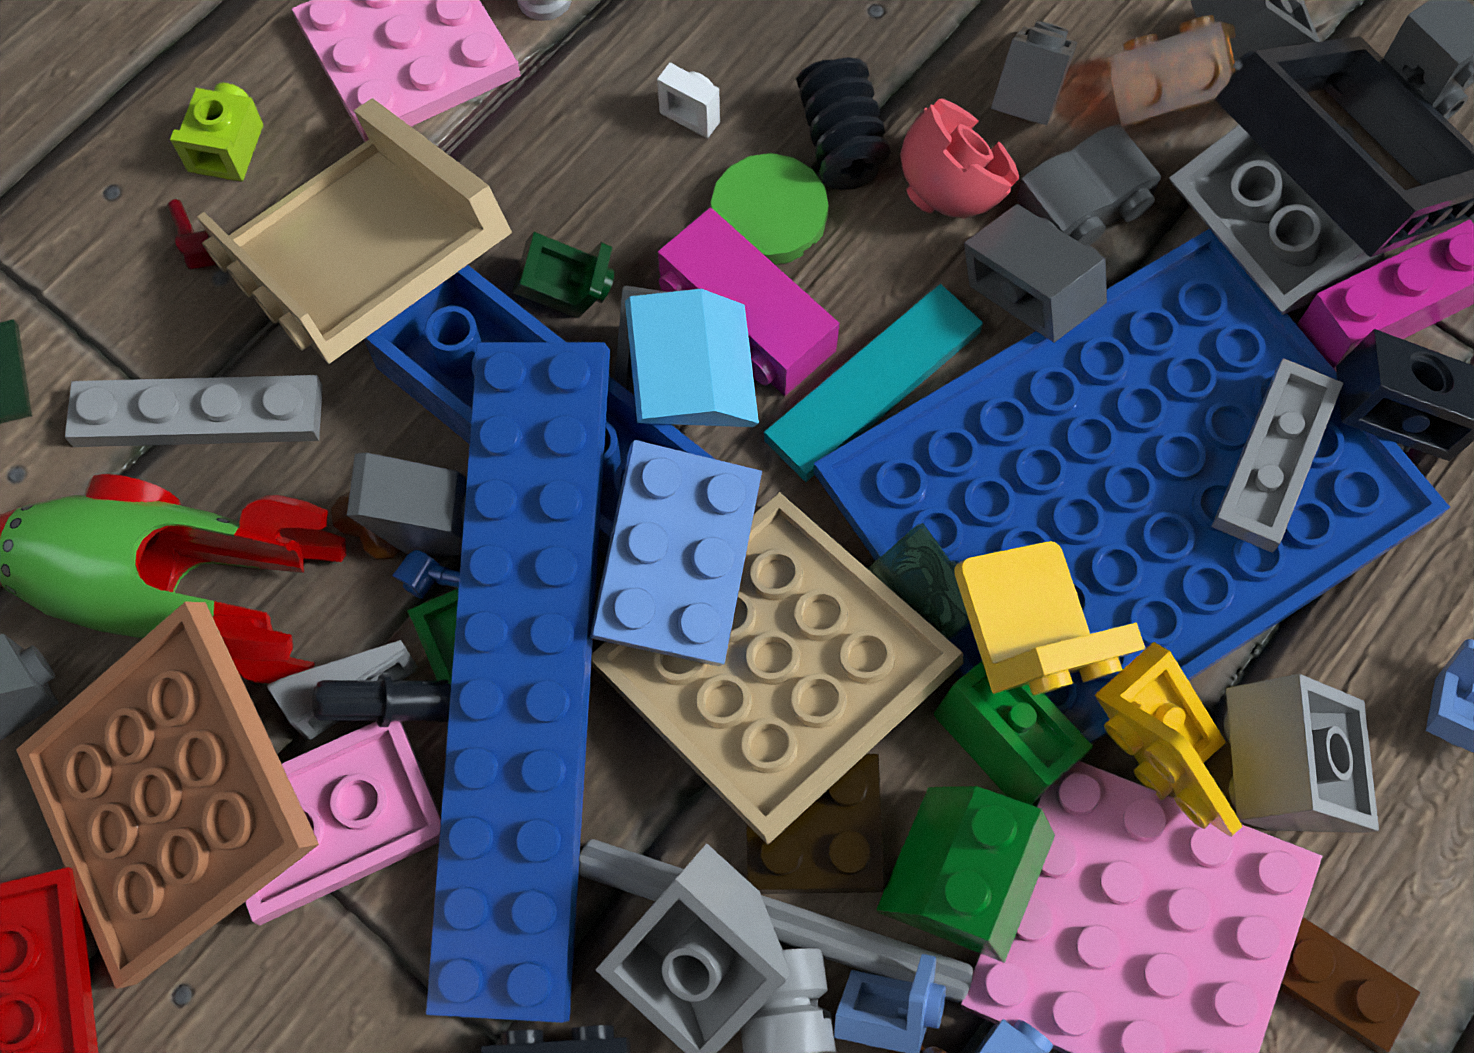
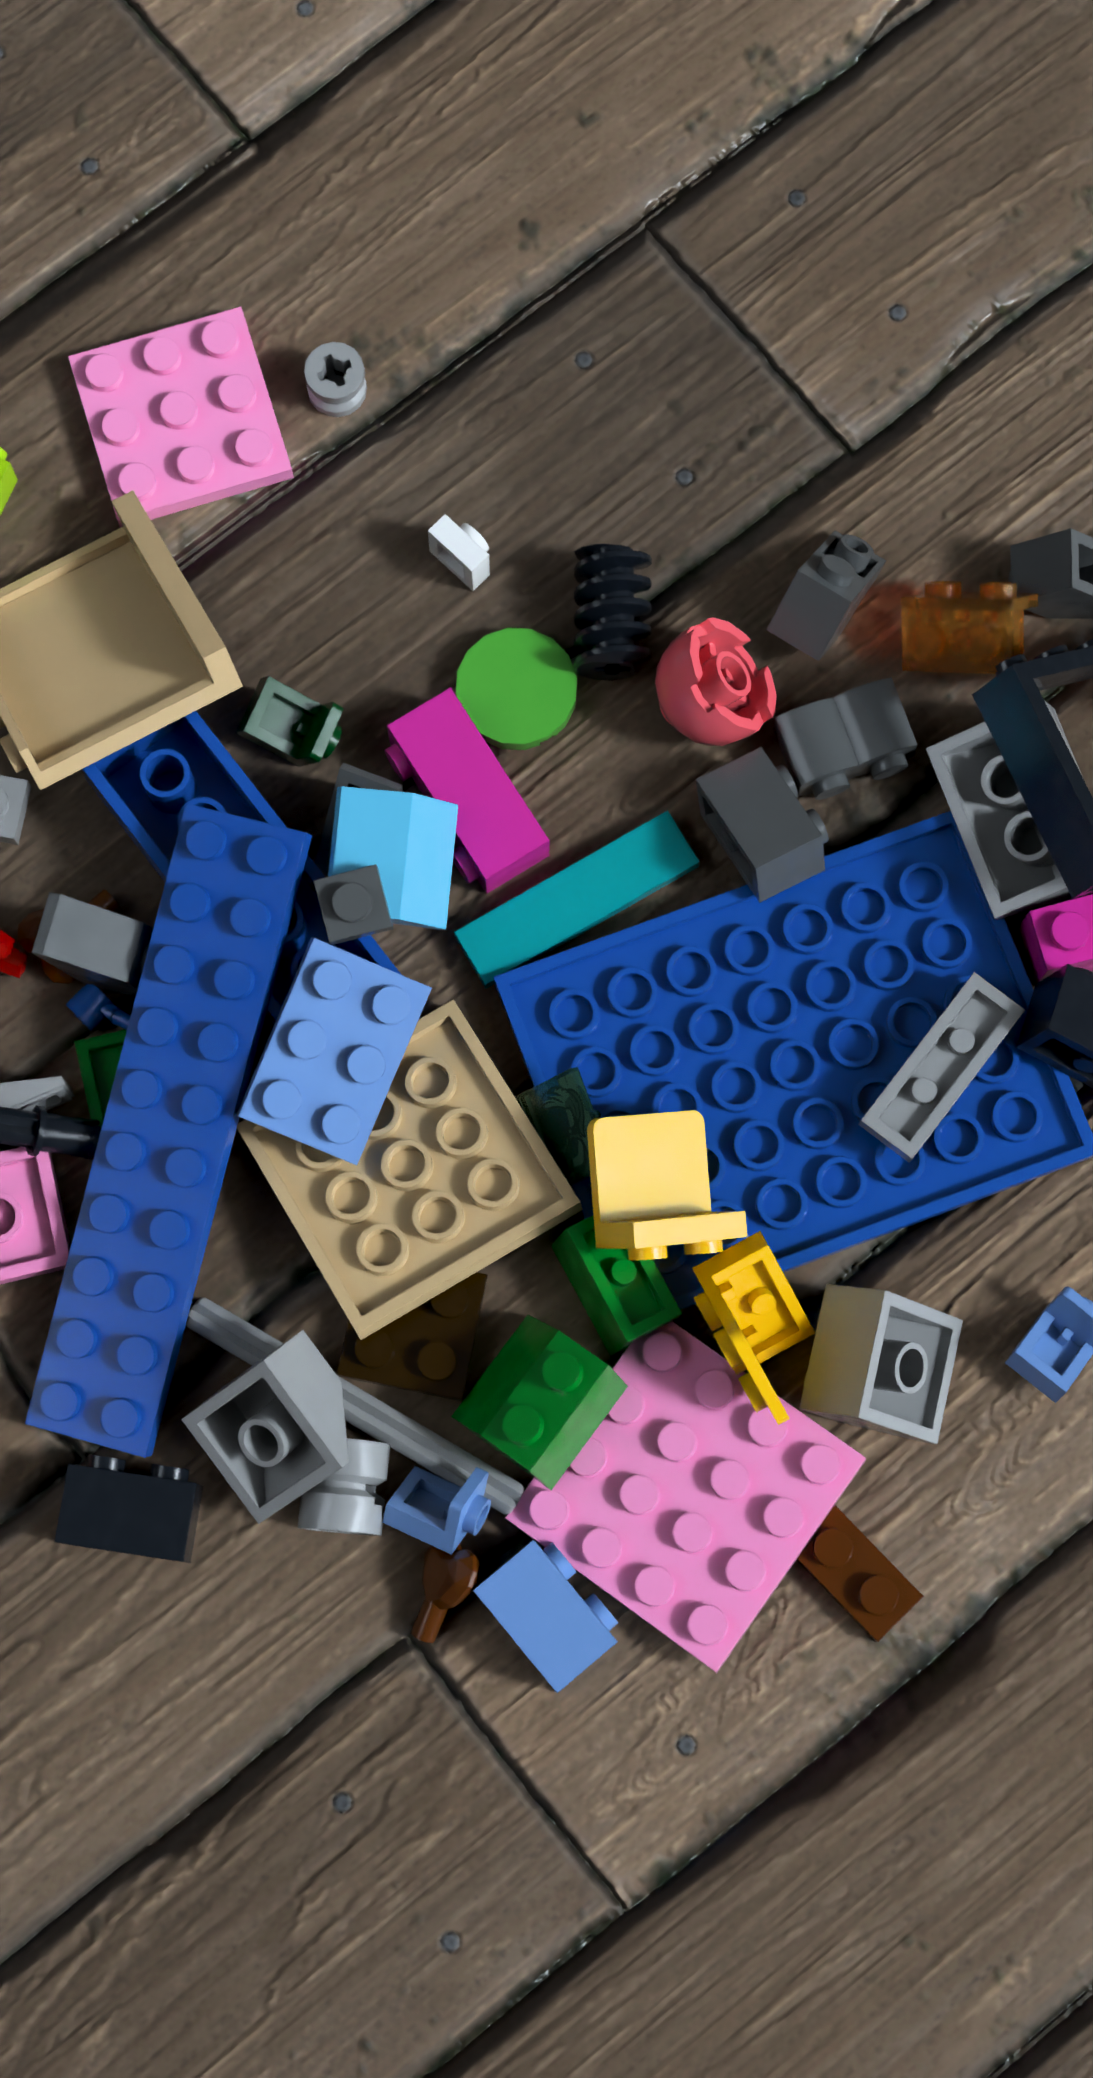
camera: 10 degrees right, 10 degrees up
none -> dark grey plate [314,864,394,945]

